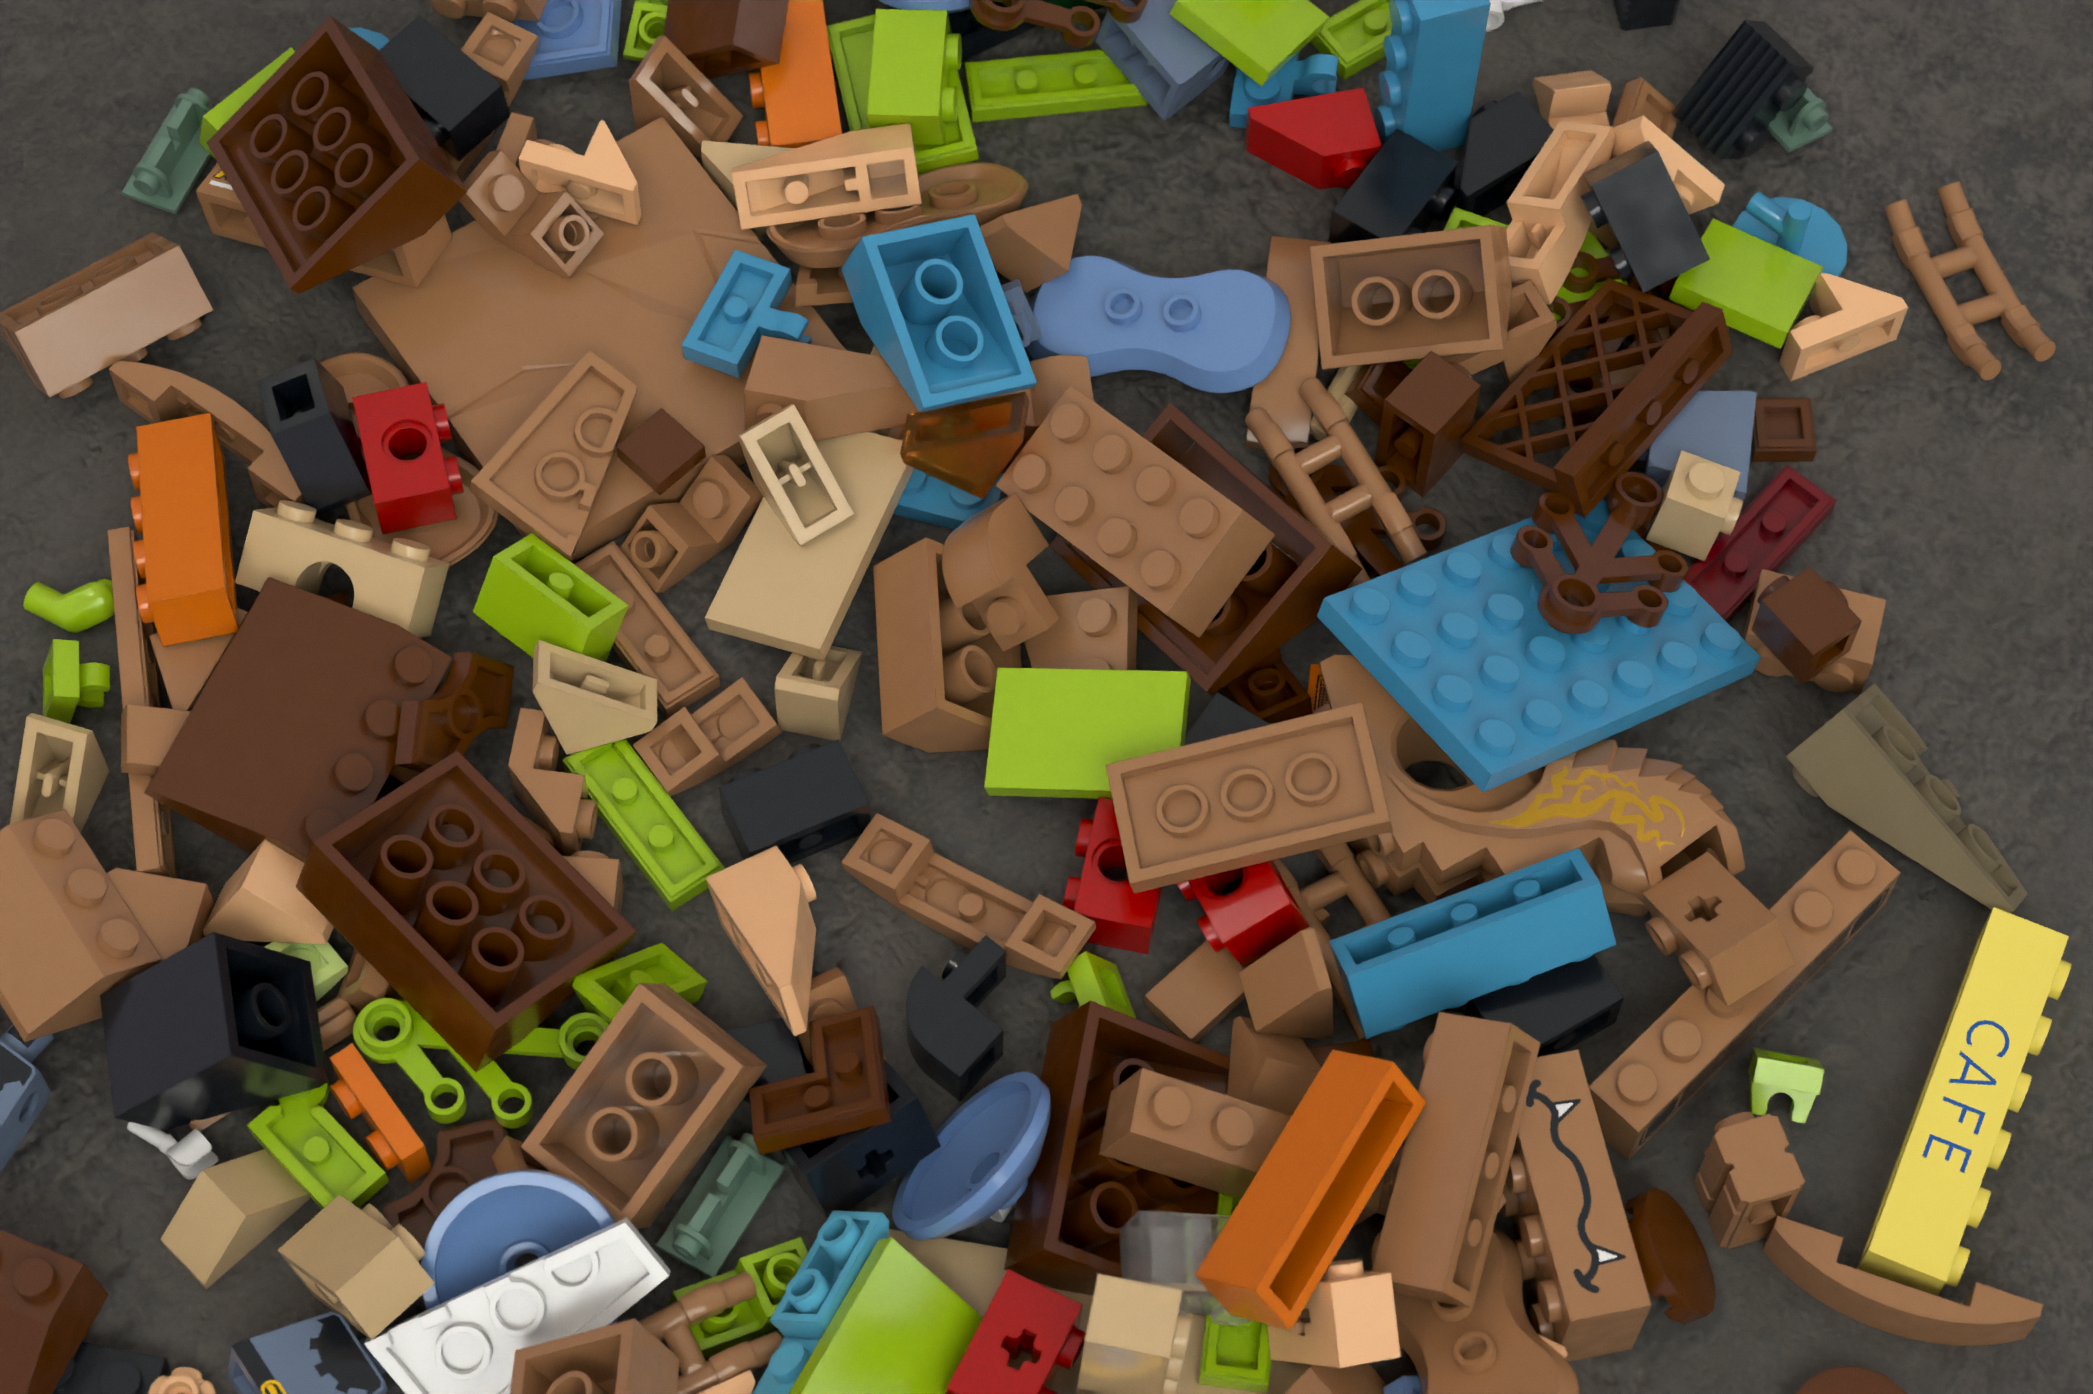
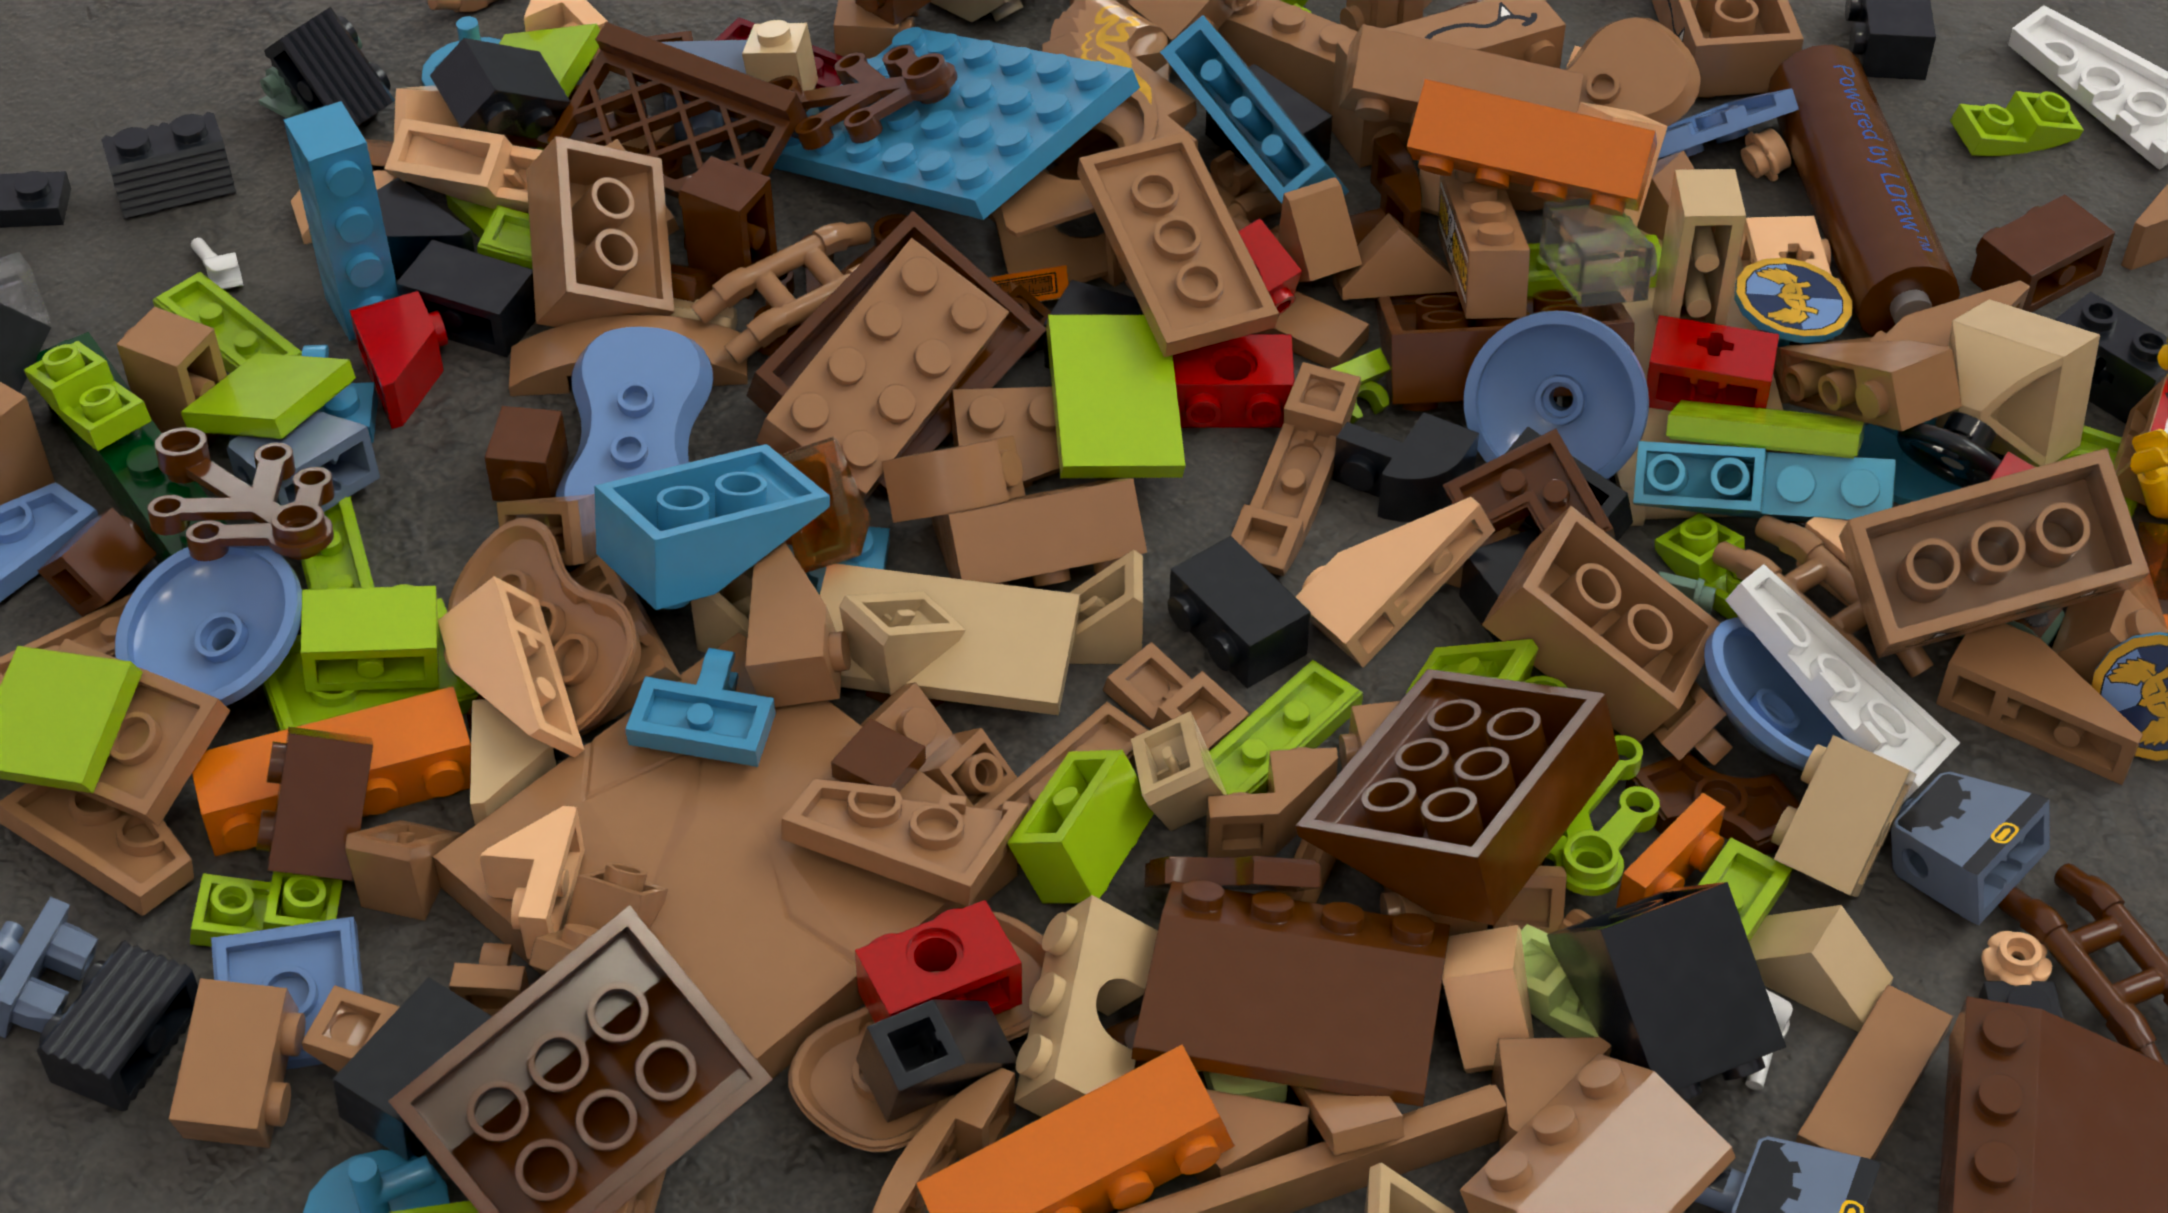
camera: 100 degrees left, 15 degrees down
none -> reddish brown brick [484,406,569,502]
none -> medium nougat tile [1795,984,1953,1160]

